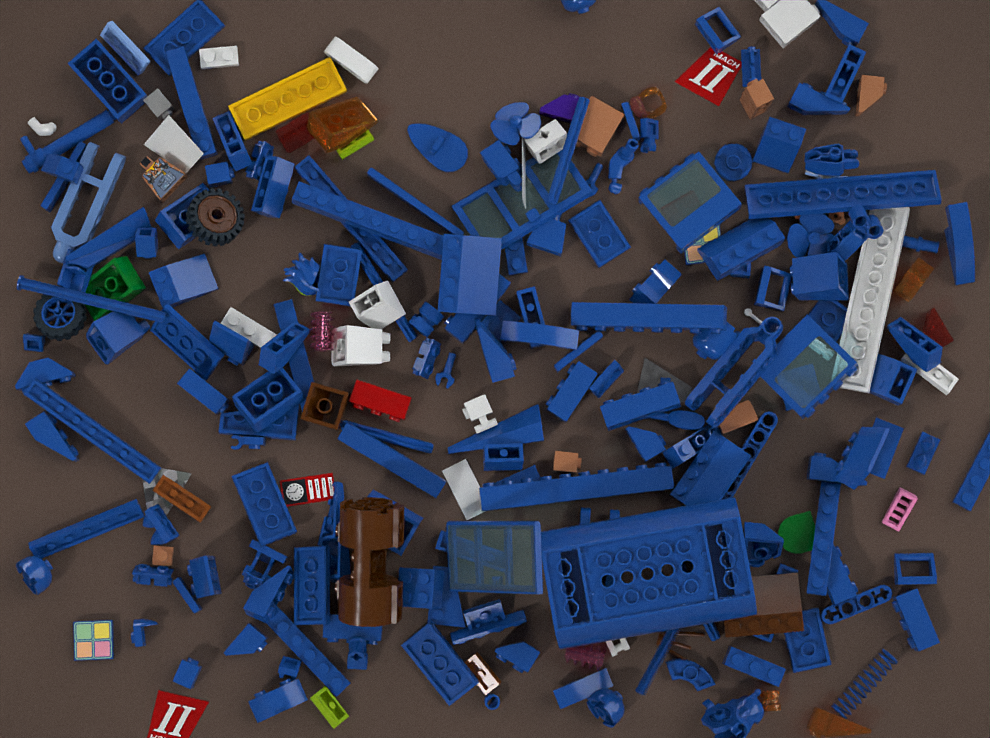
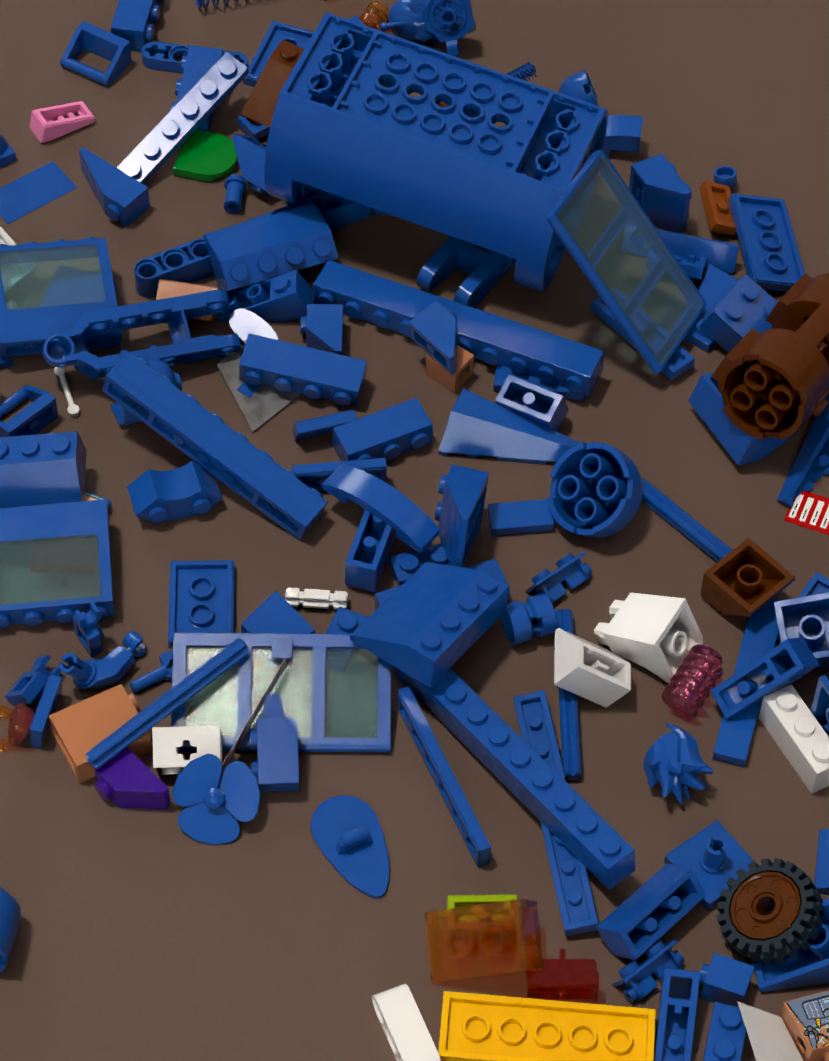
camera: 150 degrees left, 30 degrees down
blue plate [315,244,362,306] -> none
blue tile [337,422,446,498] -> none
red brick [349,379,412,423] -> none
blue bar [435,352,456,389] -> none
white sticker [442,459,485,520] -> none
white brick [462,394,498,434] -> none
blue slope [835,427,890,490] -> none
none -> blue plate [73,602,104,657]
none -> blue pin [223,174,247,213]
none -> white axle [285,587,348,610]
none -> blue slope [408,300,458,375]
none -> blue tile [487,499,554,536]
none -> blue cylinder [547,442,643,538]
none -> blue tile [664,820,754,911]

